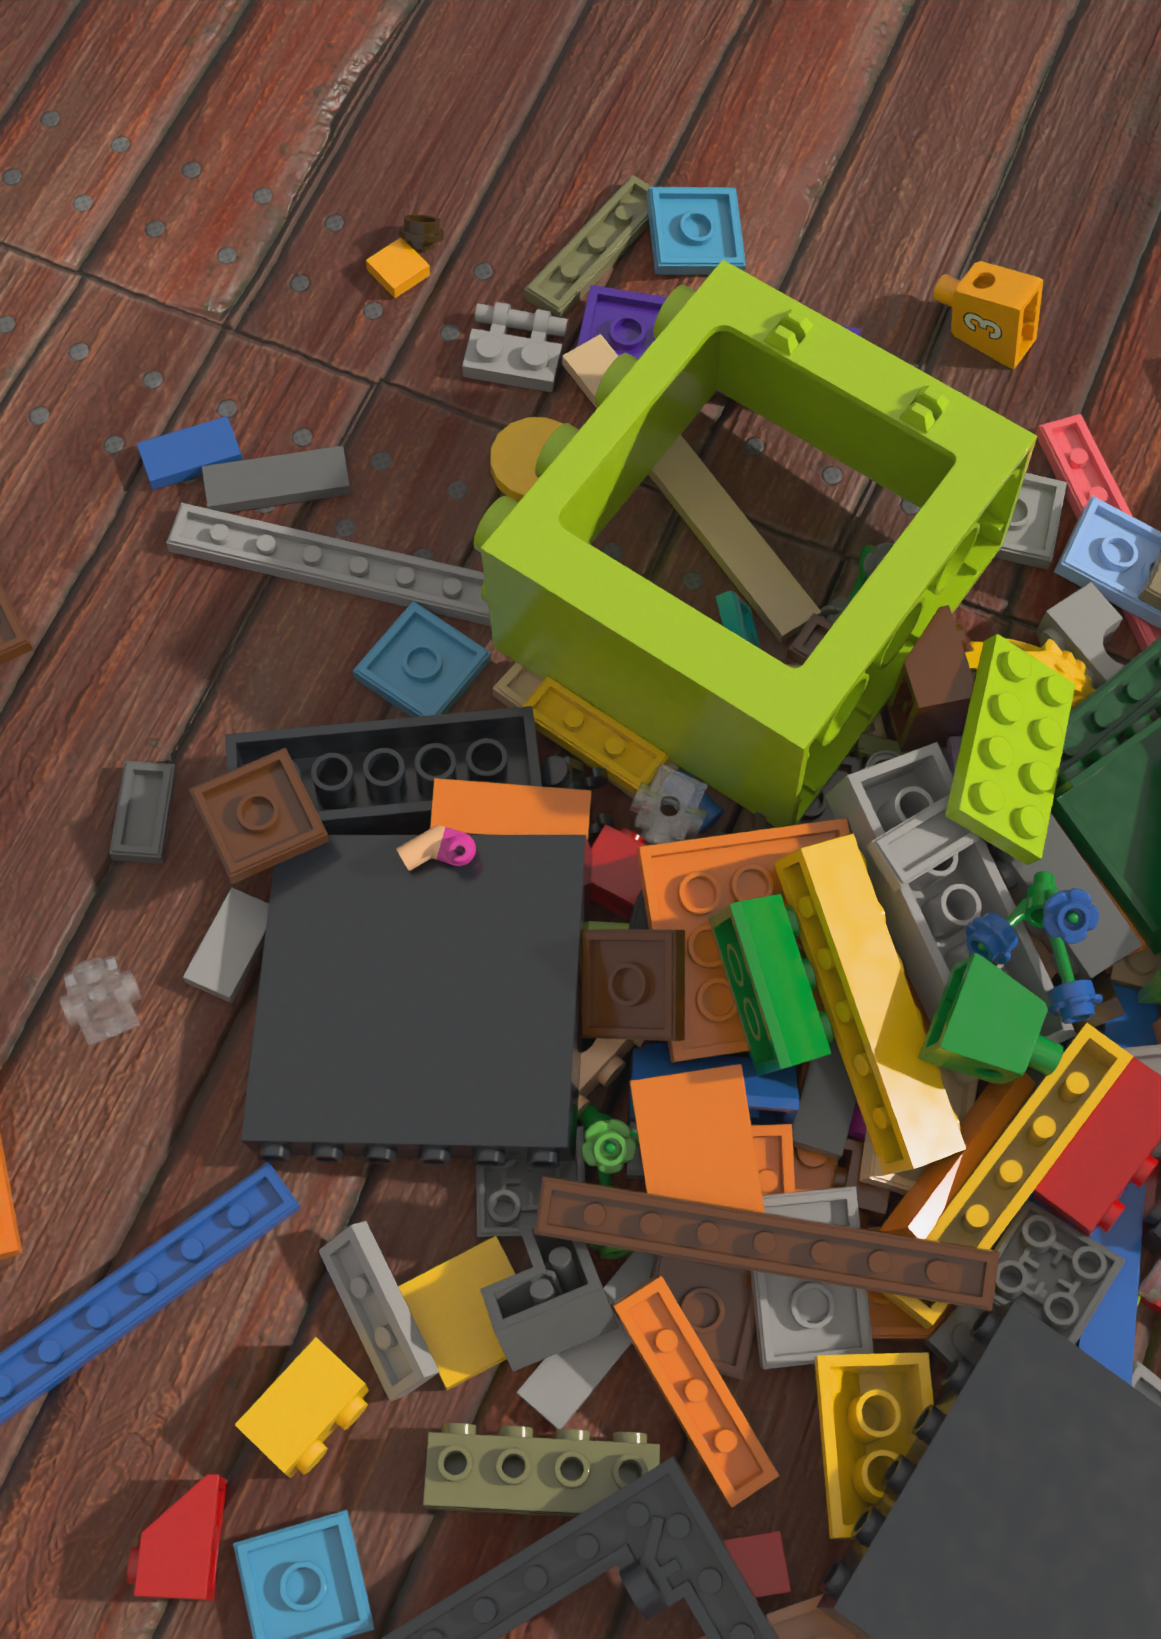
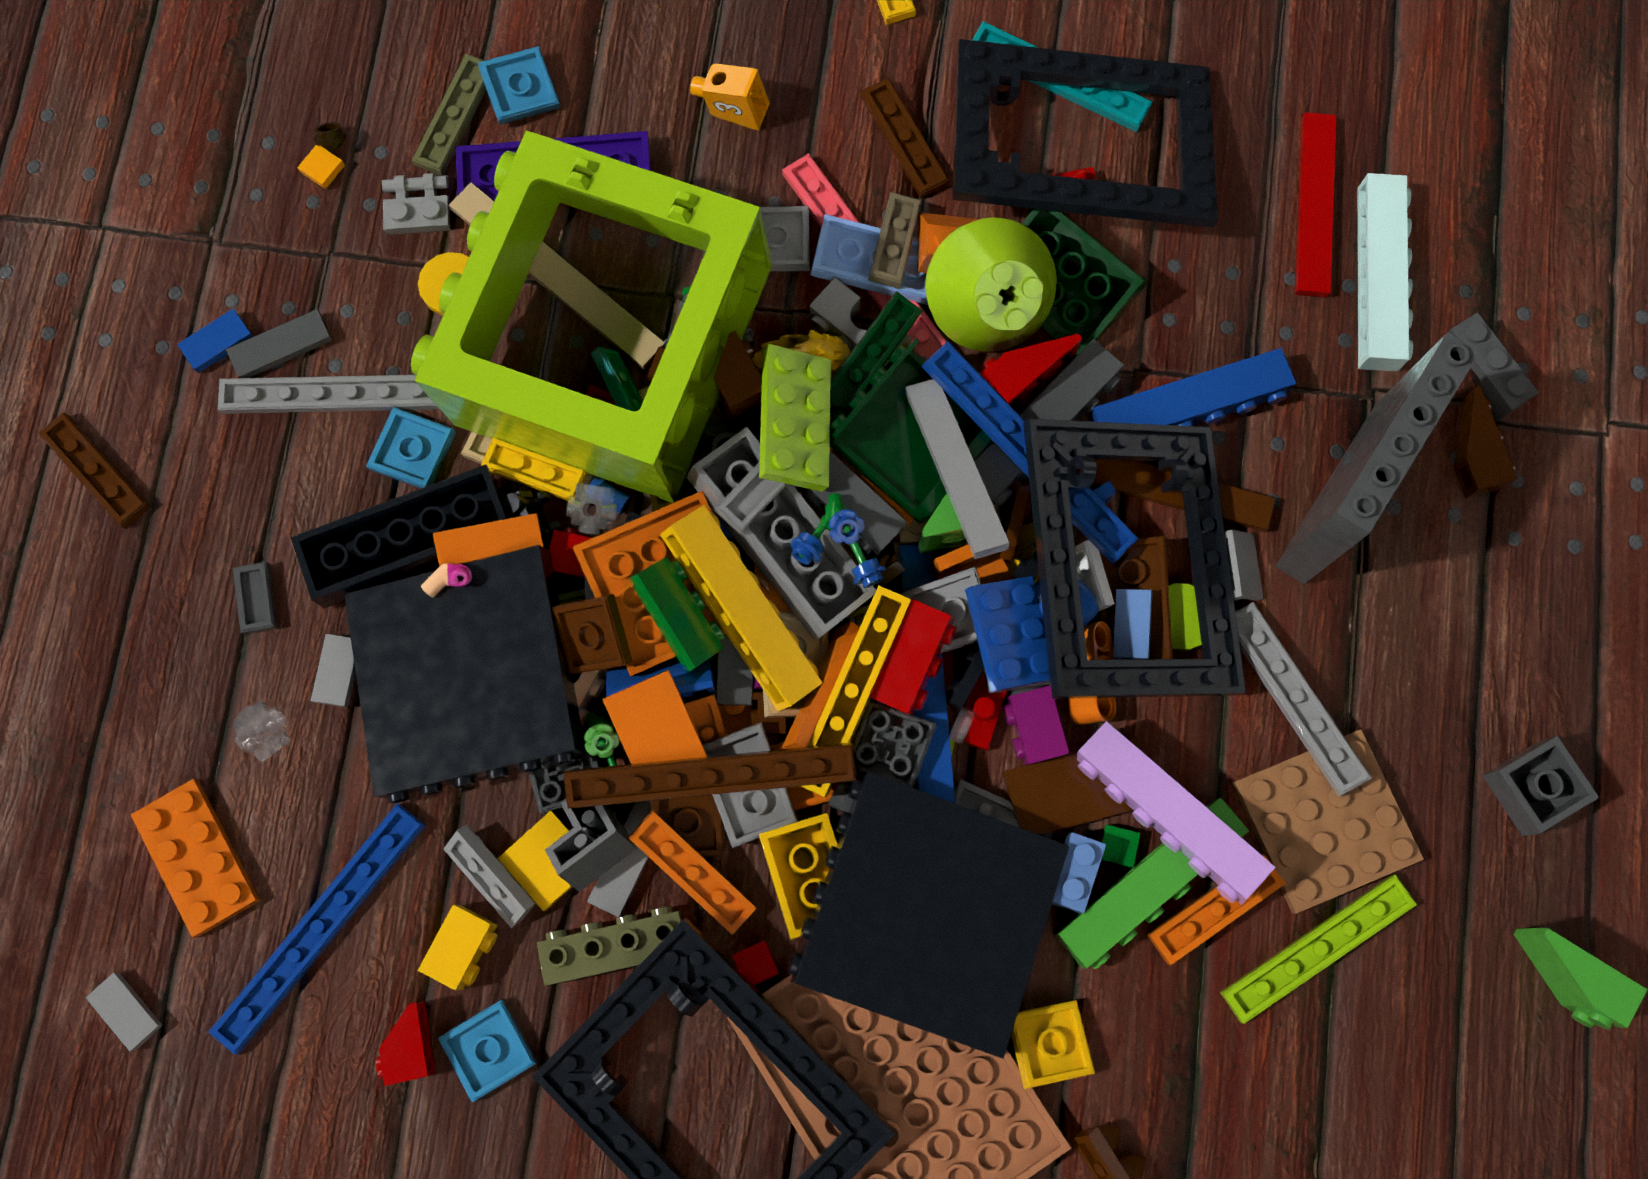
camera: 10 degrees left, 10 degrees up
reddish brown tile [189,748,329,884] -> none
green torso [918,953,1063,1084] -> none

